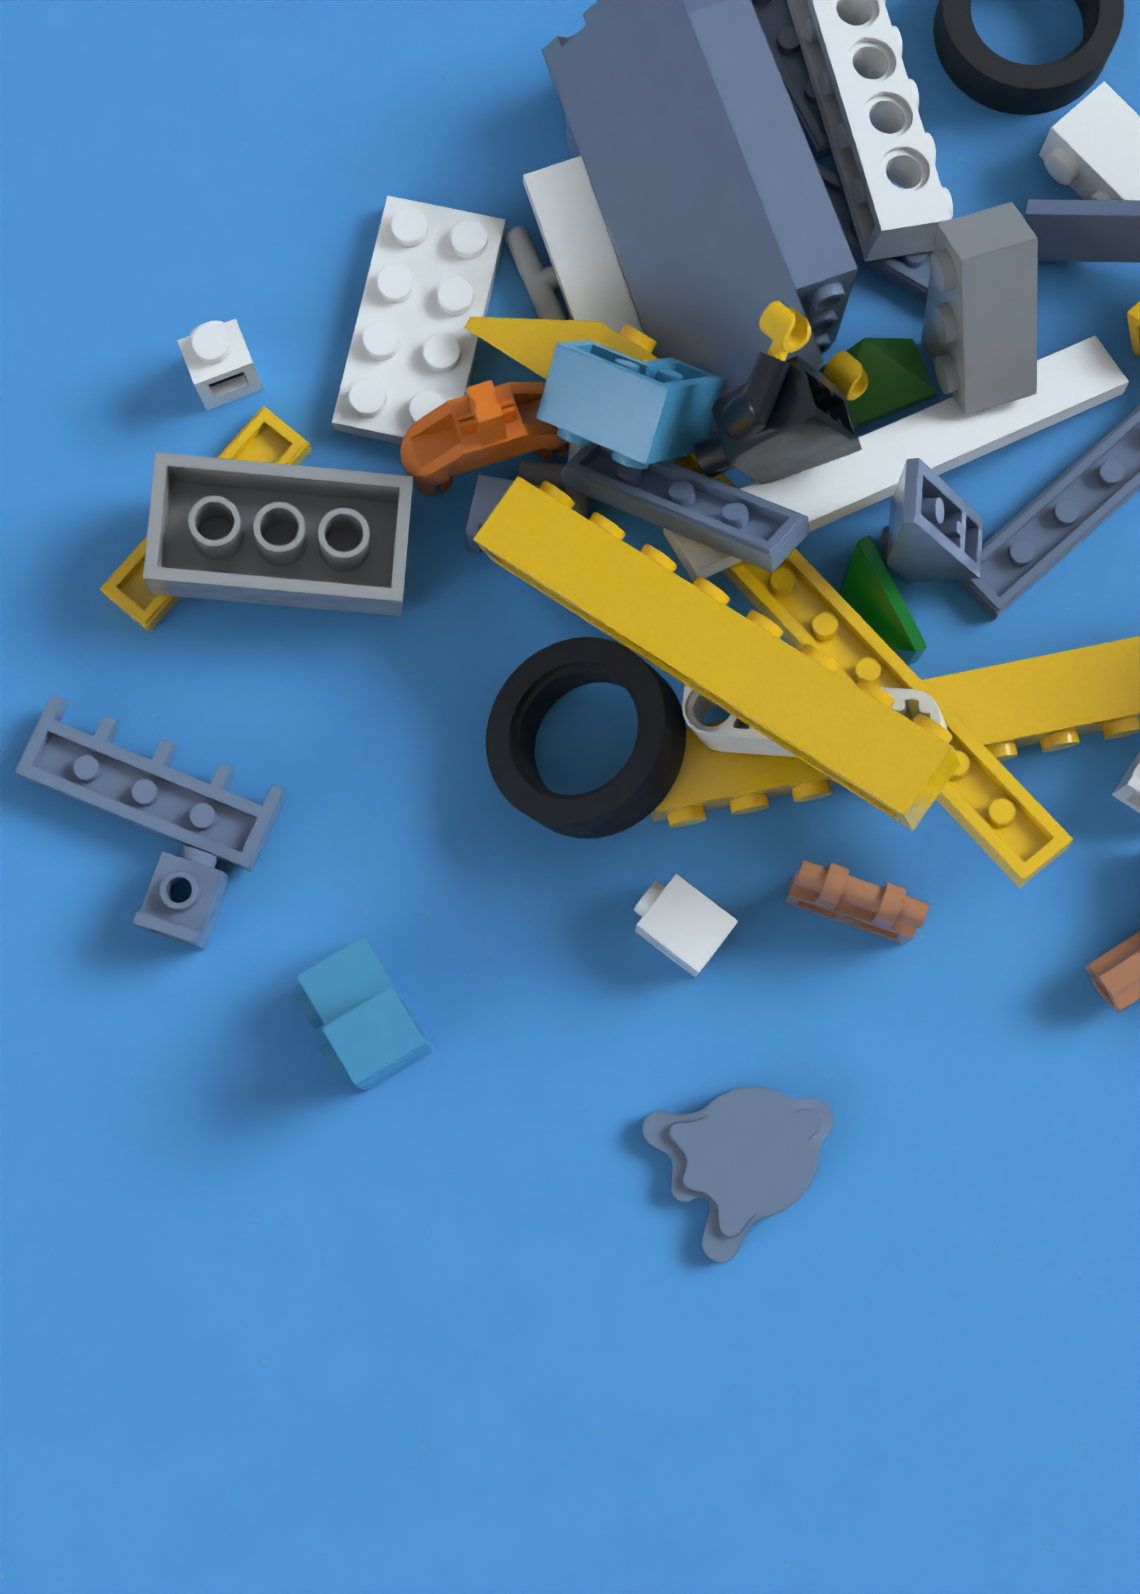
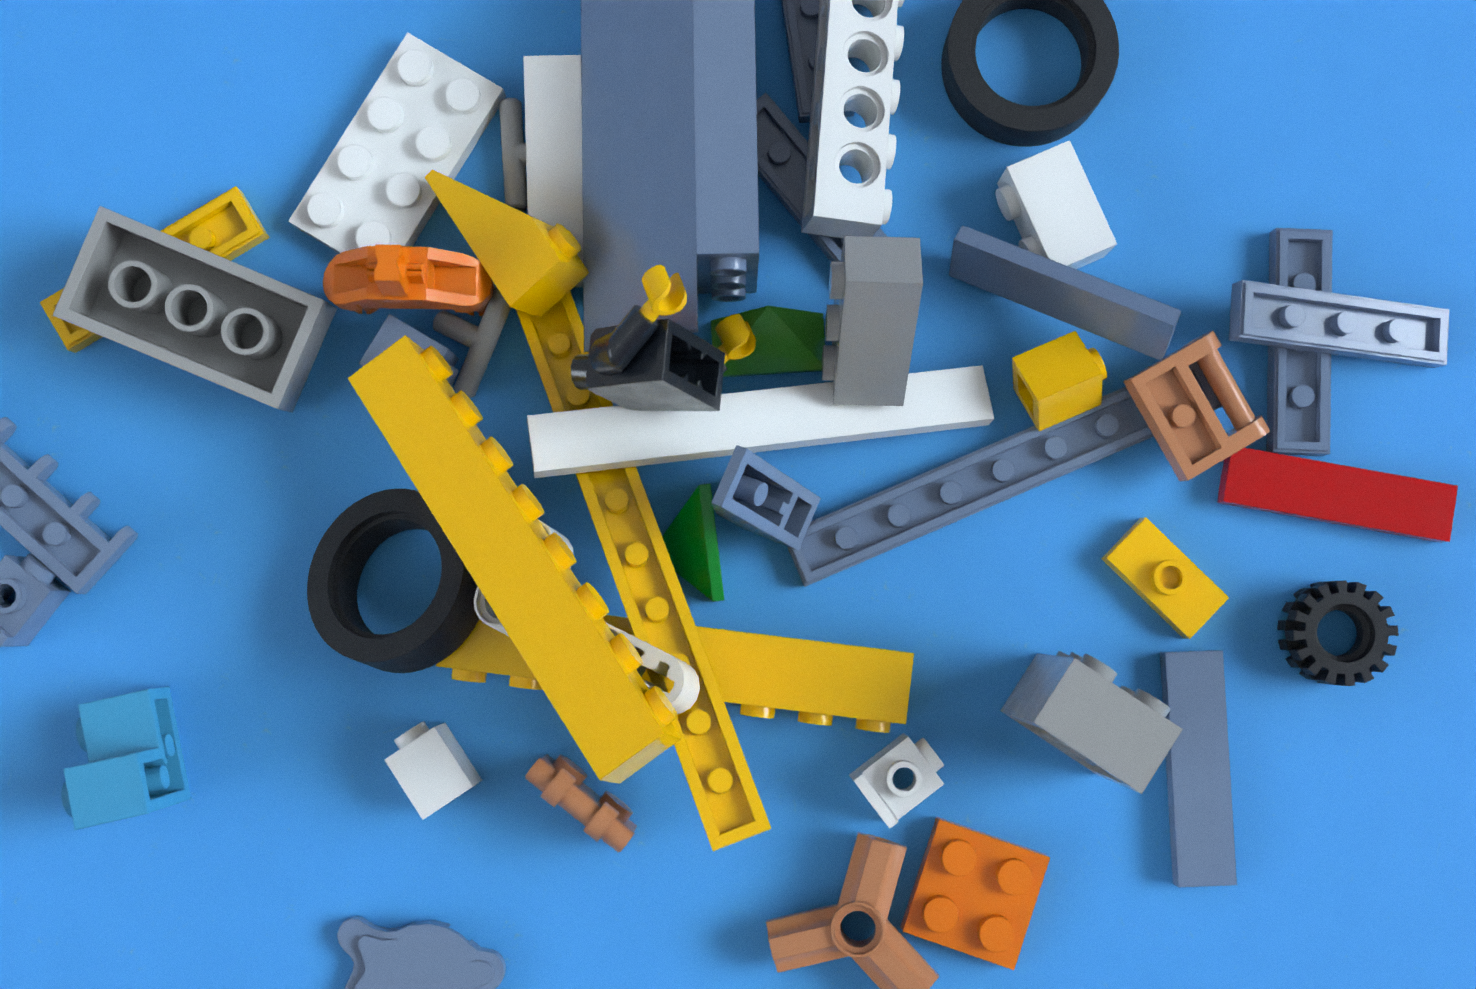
camera: 15 degrees right, 5 degrees up
white brick [177,318,264,410] -> none
dark azure brick [536,339,726,469] -> none
sand blue tile [560,443,809,573] -> none

